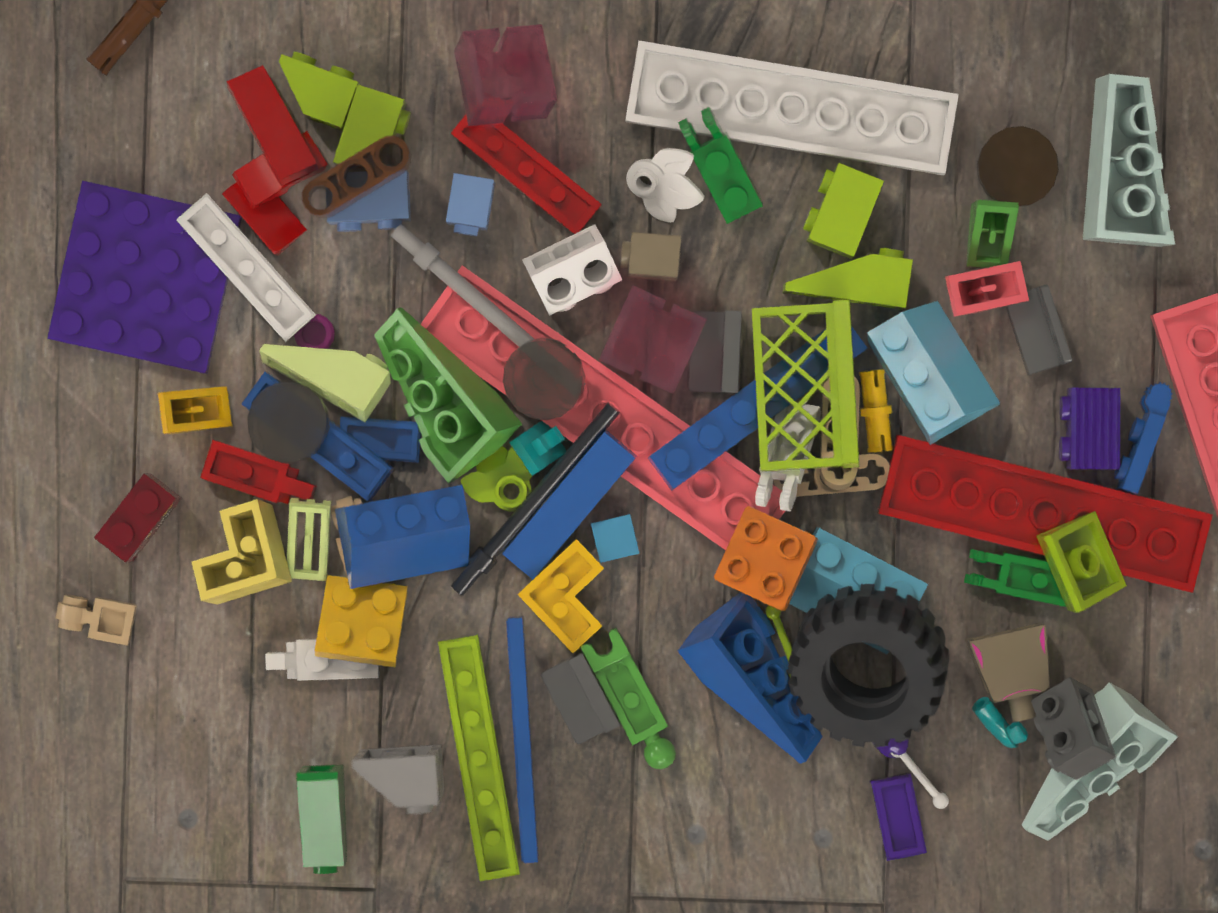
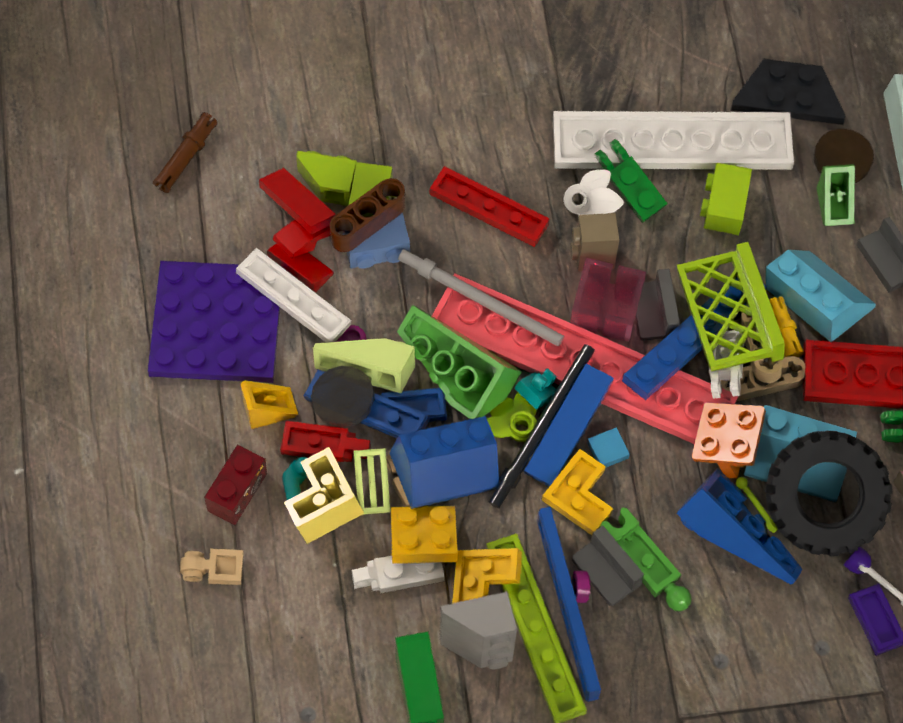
camera: 15 degrees left, 25 degrees down
medium blue brick [446,173,495,236] -> none
clear pink piece [454,24,557,126] -> none
clear smoke tile [503,338,585,420] -> none
white brick [522,224,622,316] -> none
lime slope [783,248,913,310] -> none
coral slope [945,261,1029,317] -> none
none -> teal arm [282,457,307,500]
none -> yellow plate [452,548,522,604]
none -> magenta tile [572,571,590,603]
none -> black wing [731,59,846,125]

